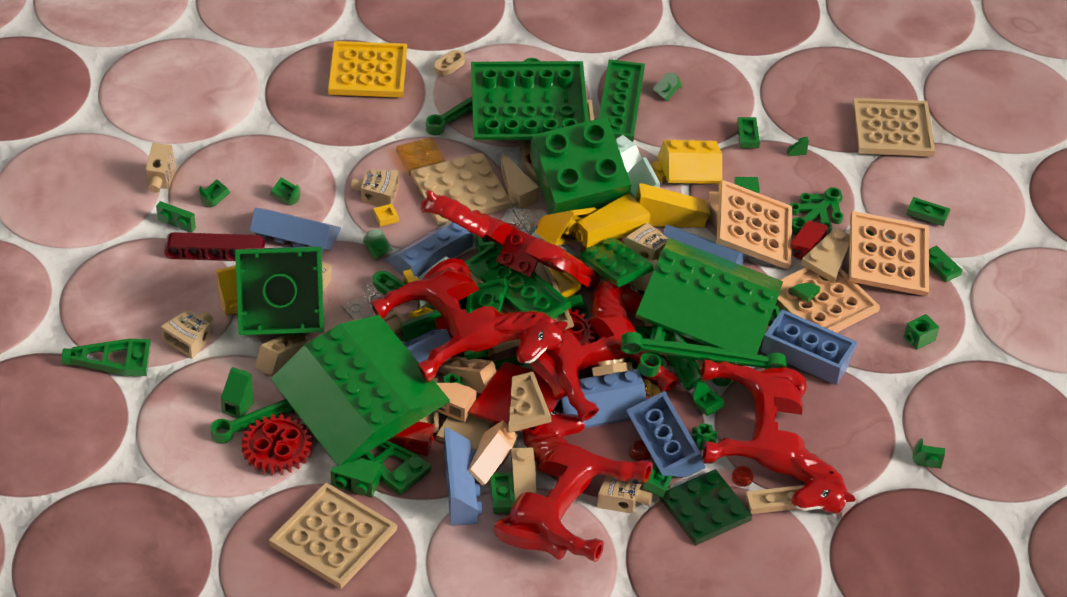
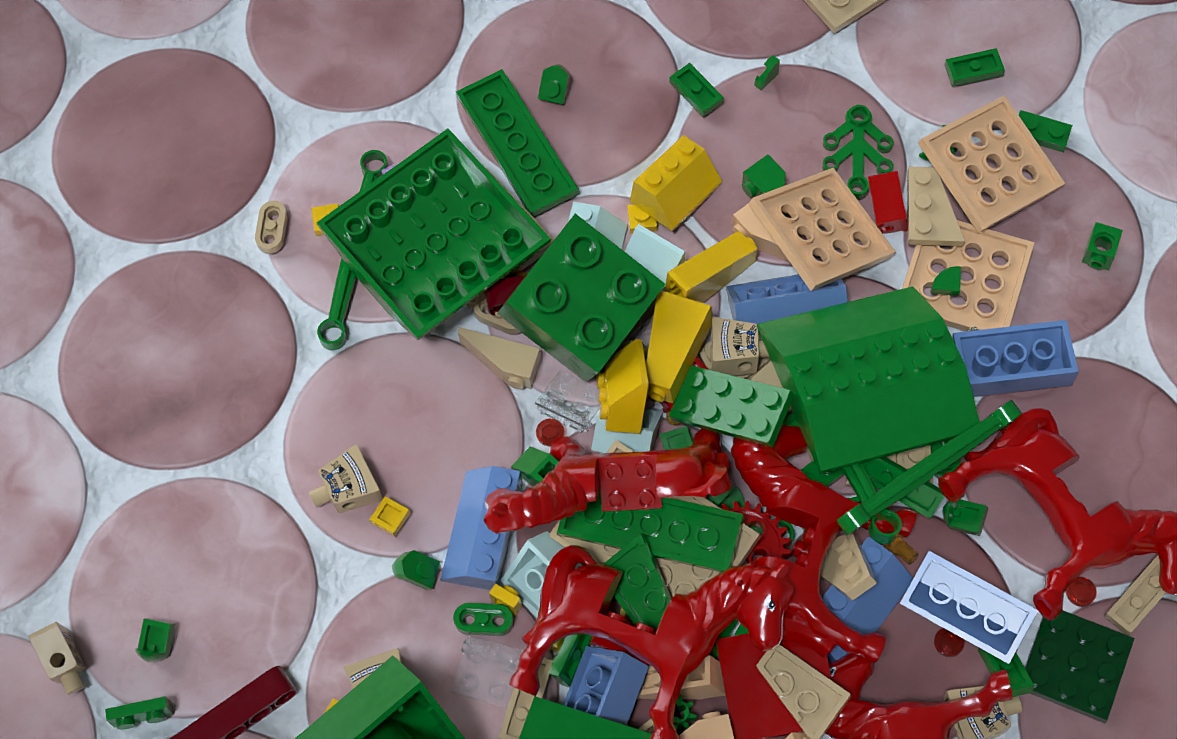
camera: 30 degrees left, 20 degrees up
medium blue slope [250,208,341,253] -> none
green plate [270,177,301,205] -> none
yellow plate [328,41,407,97] -> none
clear yellow plate [396,137,446,176] -> none
tan plate [411,152,512,227] -> none
green gear [691,423,718,450] -> none

